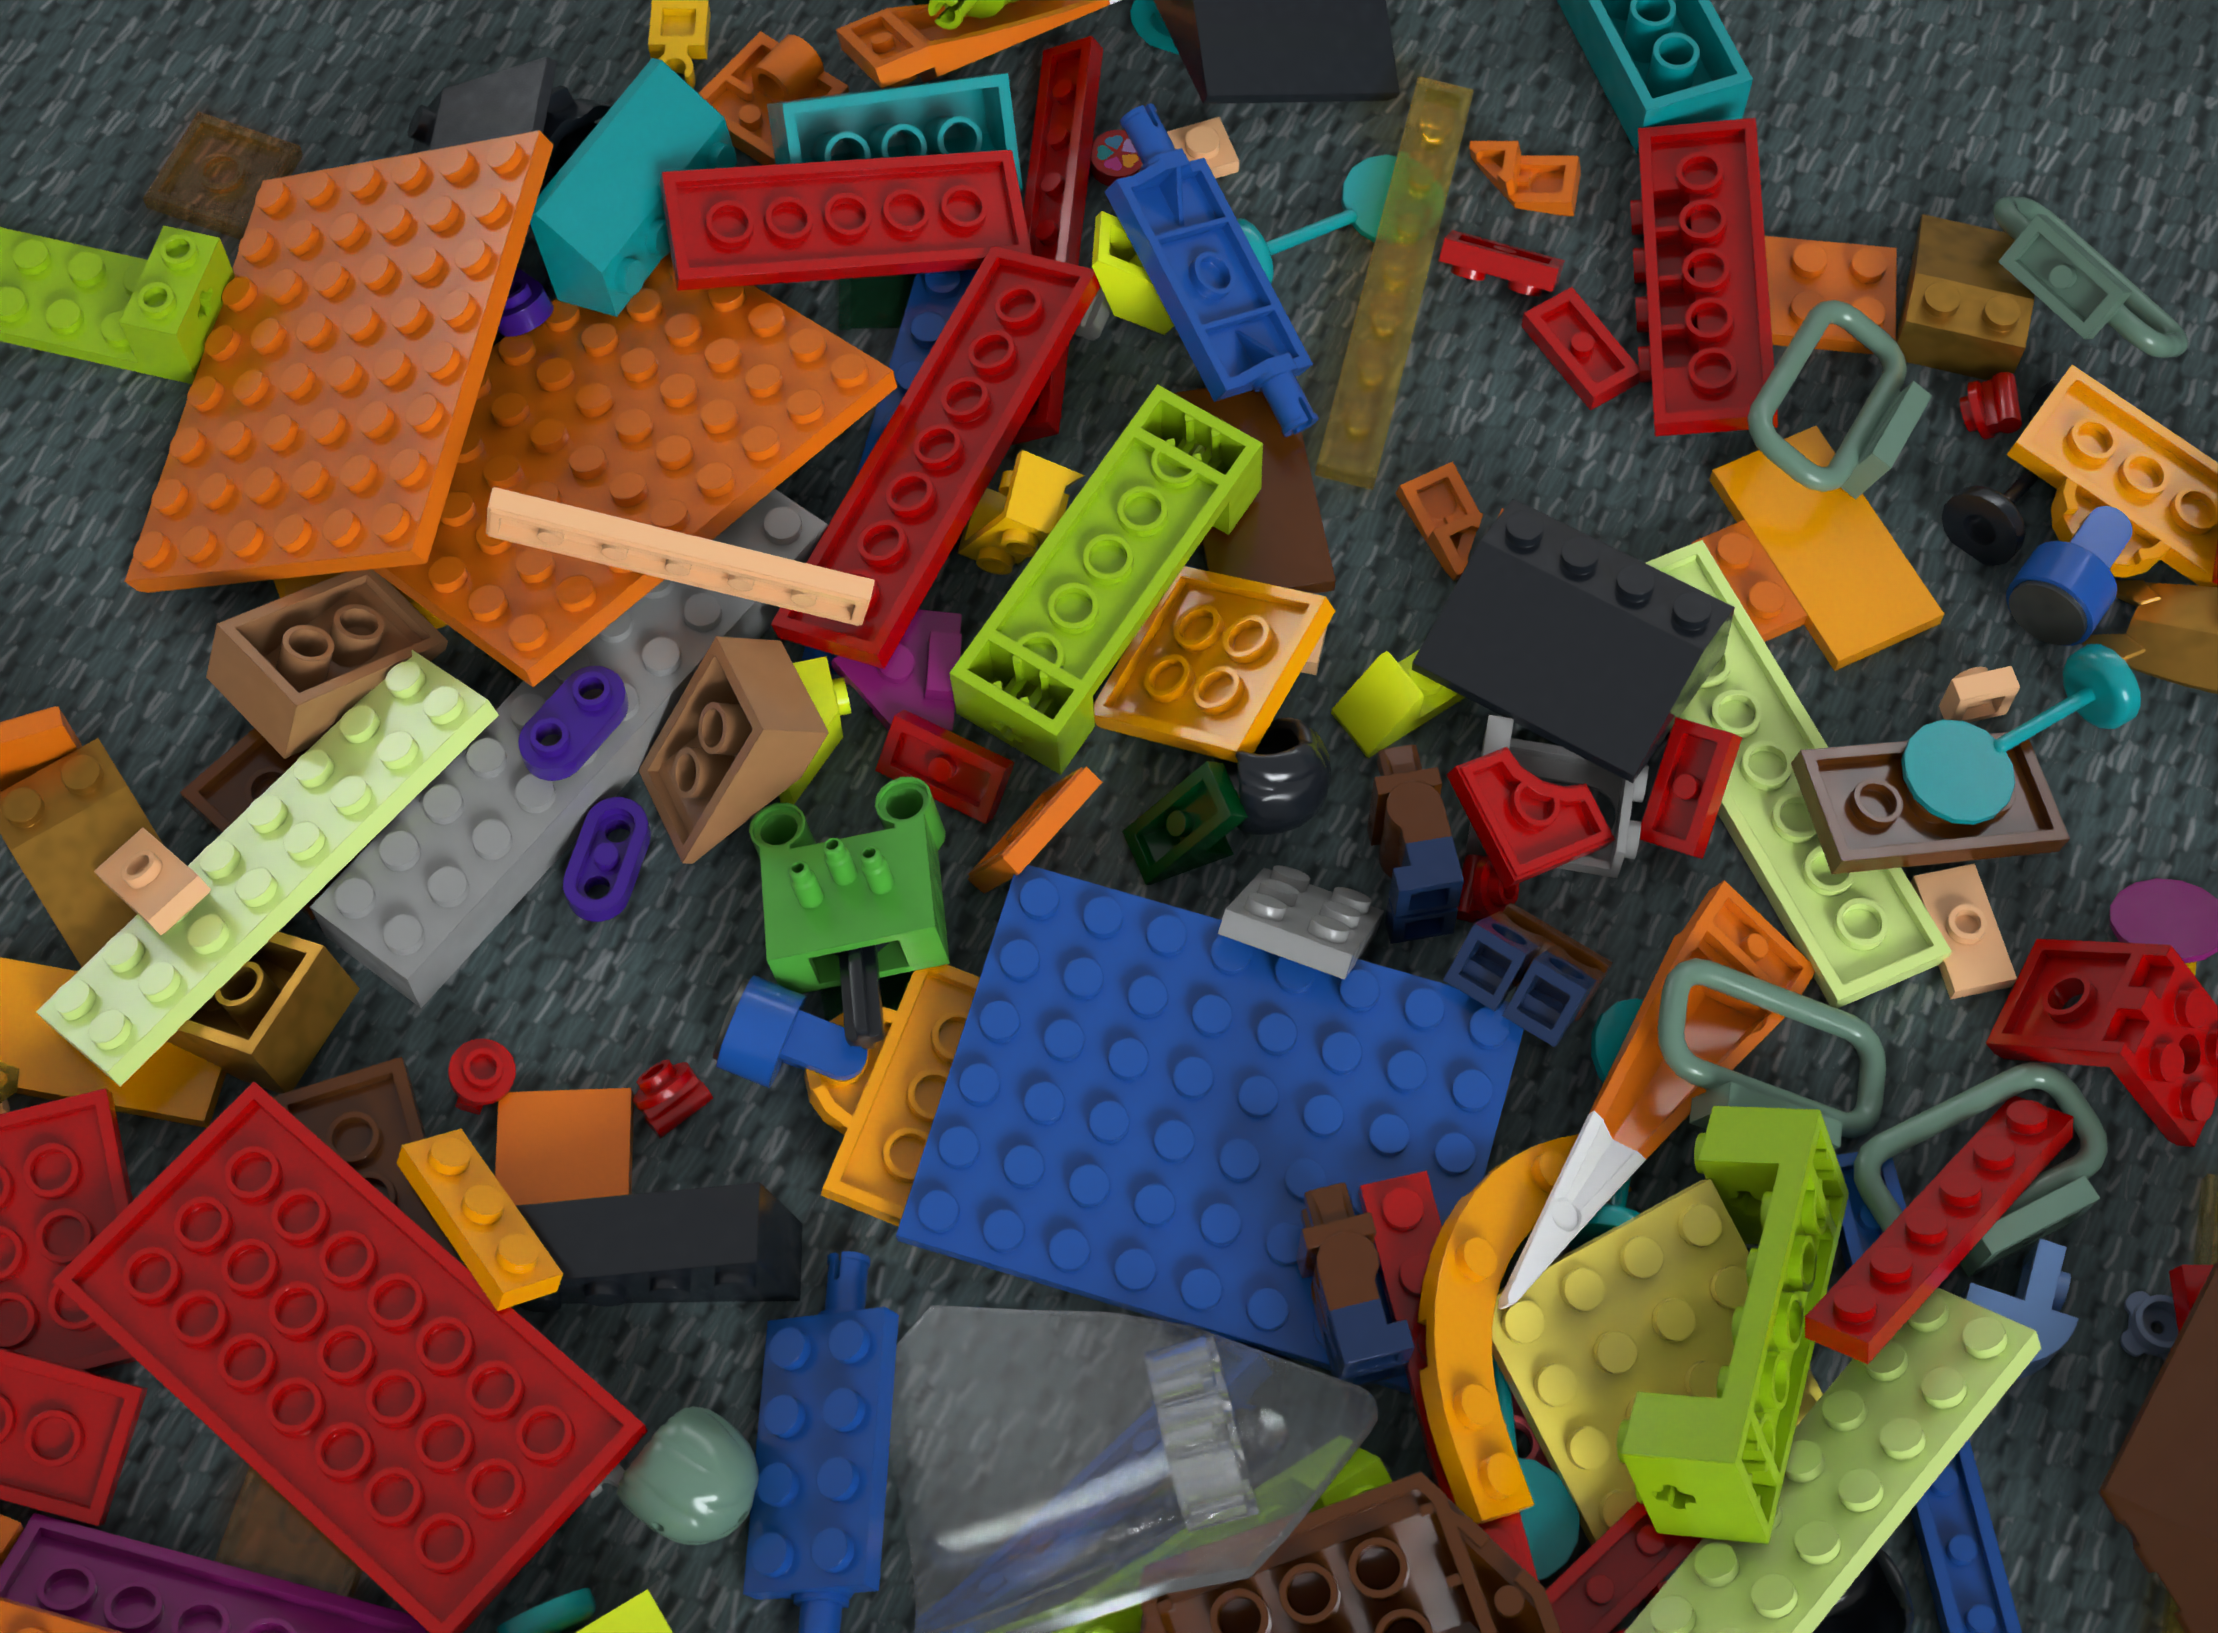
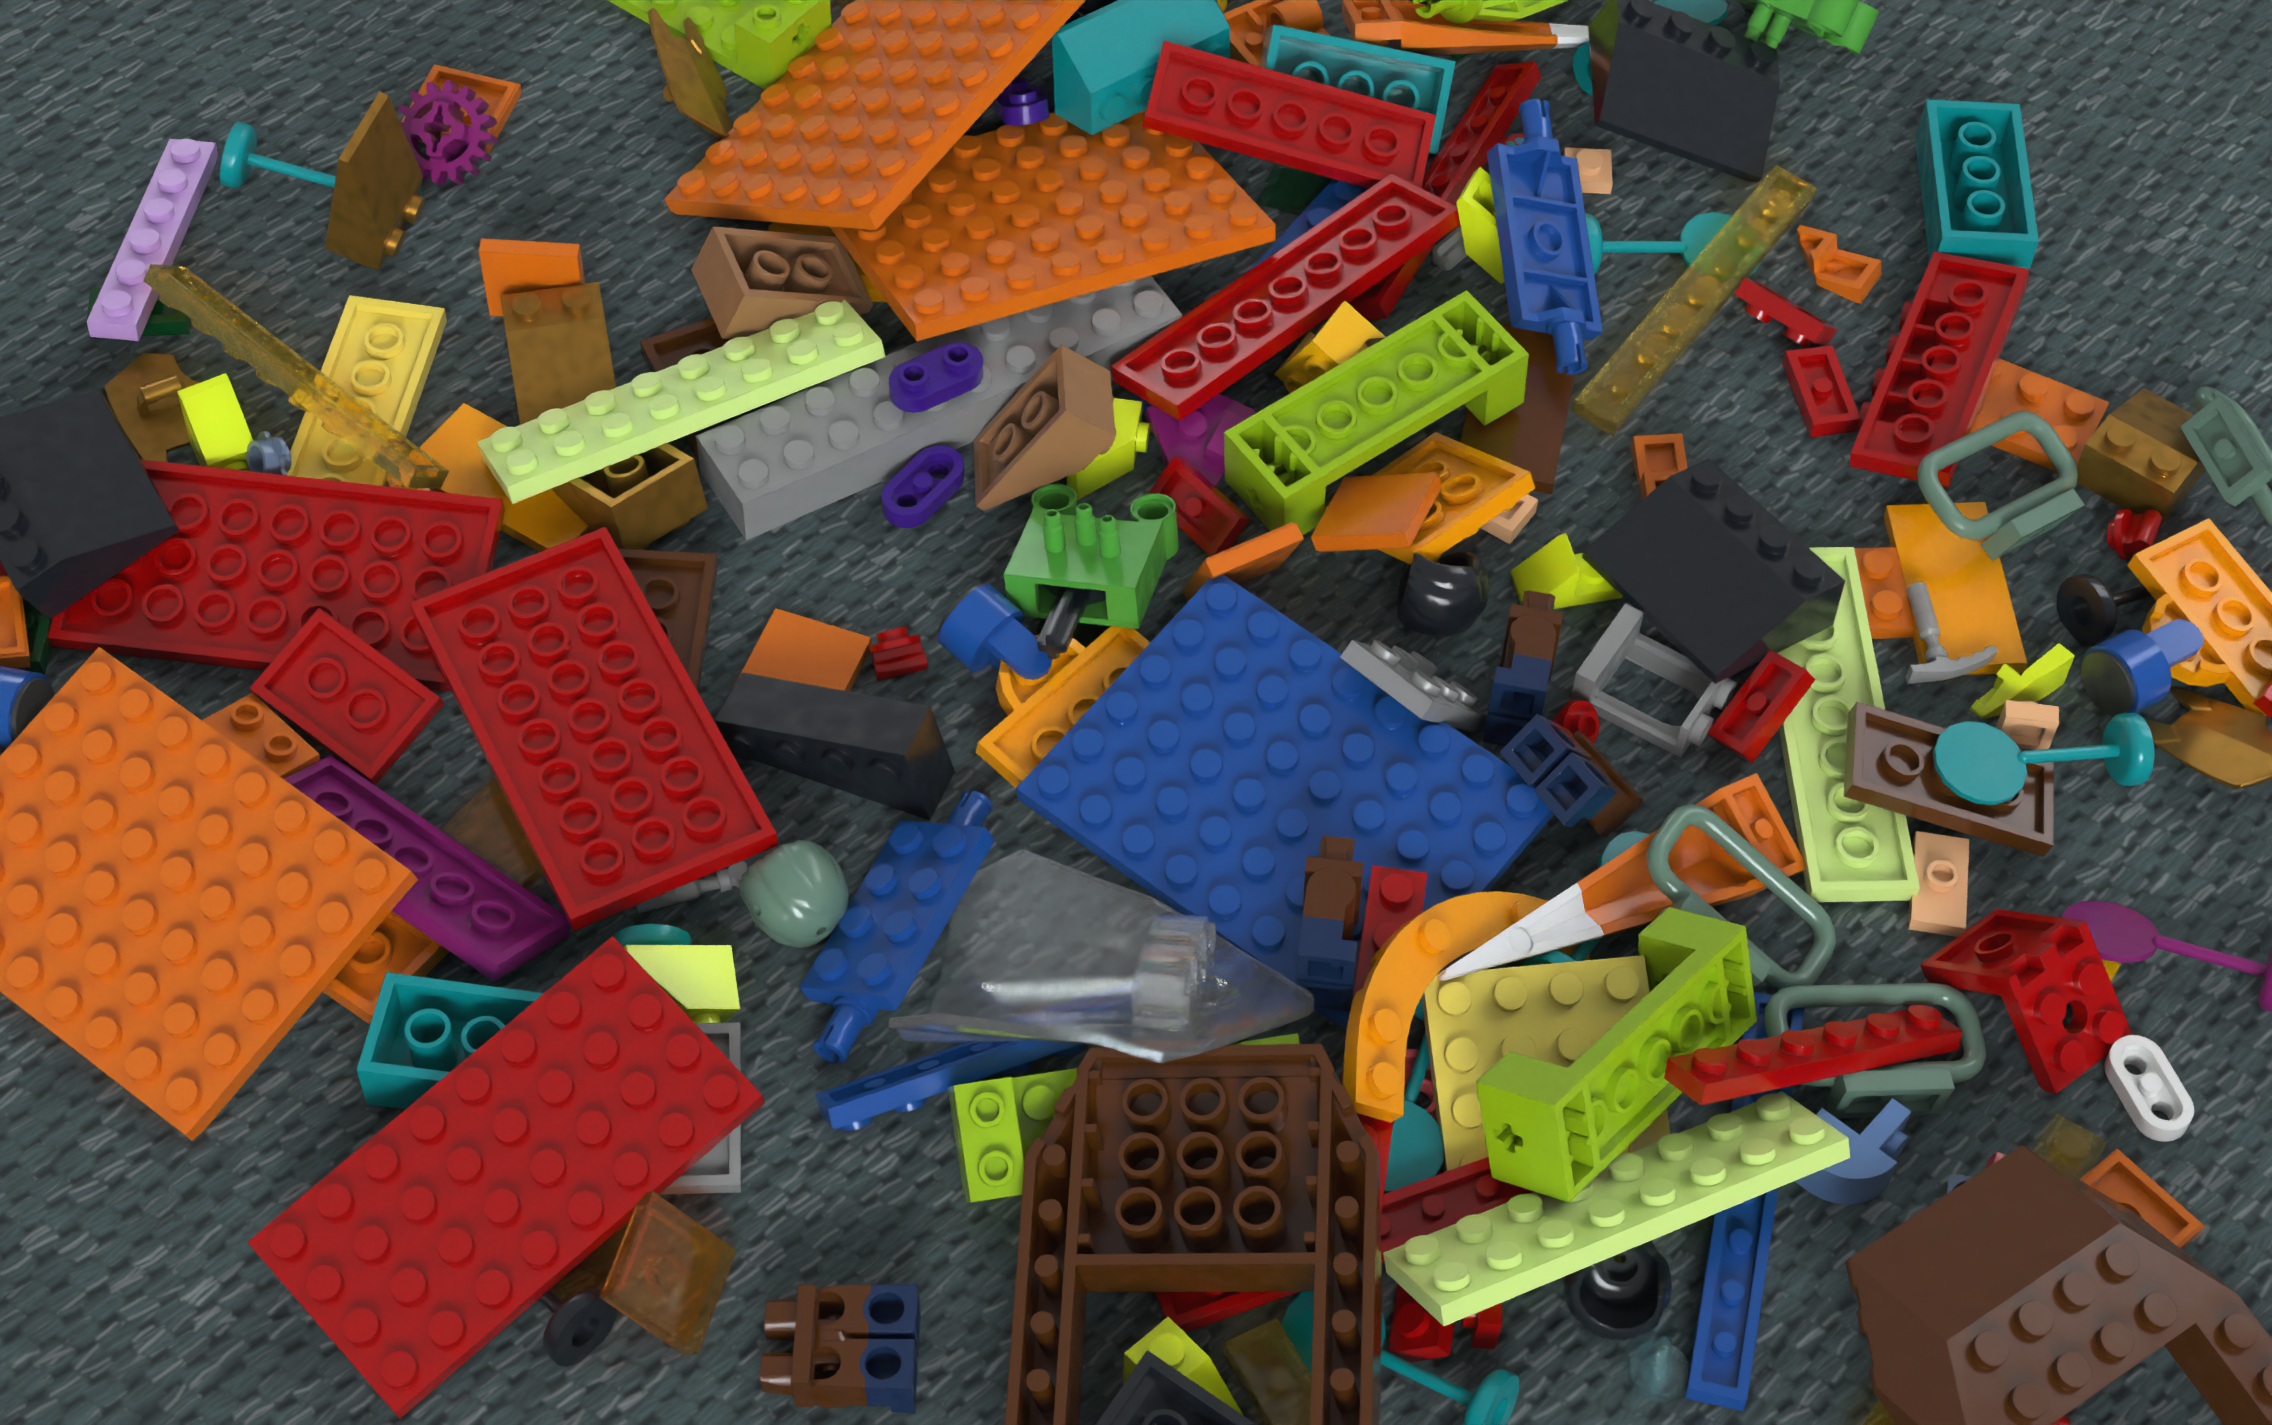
camera: 20 degrees right, 10 degrees down
light nougat plate [93,828,211,935] -> none
light orange plate [396,1129,563,1311] -> none
red plate [448,1039,516,1115] -> none
light nougat tile [486,487,875,626] -> none
dark green slope [1122,761,1248,885] -> none
red tile [1446,747,1616,889] -> none
none -> pearl gold shield [648,8,733,139]
none -> orange tile [1311,472,1442,552]
none -> light grey piece [1905,582,1998,684]
none -> neon yellow slope [1970,643,2075,719]

